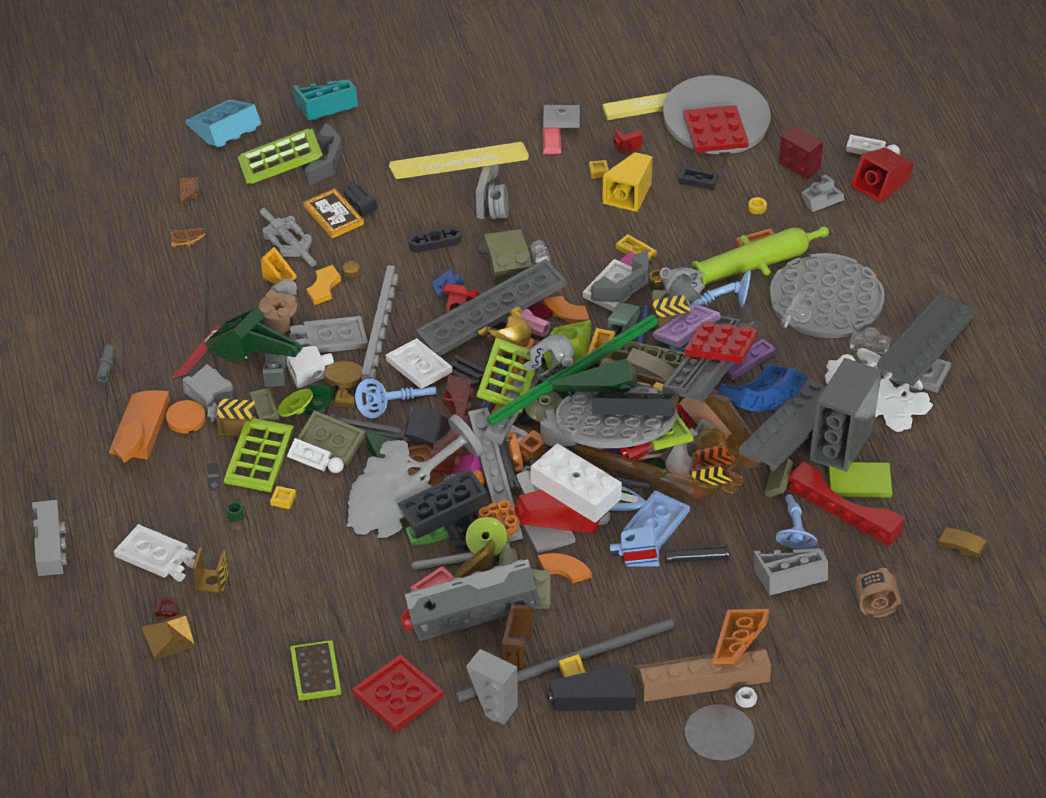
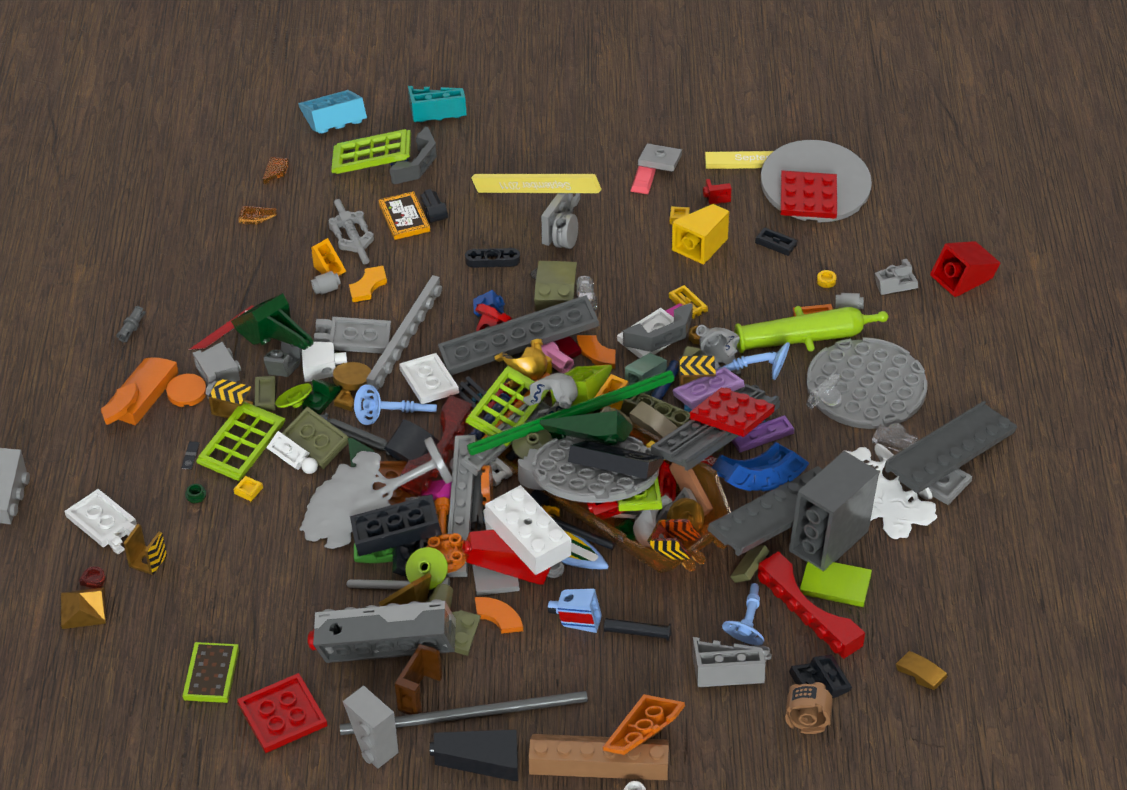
camera: 15 degrees right, 0 degrees up
medium nougat brick [259,291,299,335] -> none
pearl gold tile [342,260,361,279] -> none
coral tile [410,566,455,590] -> none
orange brick [518,430,548,462] -> none
yellow tile [558,654,585,678] -> none
light blue tile [624,490,690,550] -> none
dark red brick [779,125,823,179] -> none
white plate [846,135,900,155] -> none
none -> black slope [789,654,852,699]
none -> light grey brick [836,293,864,310]

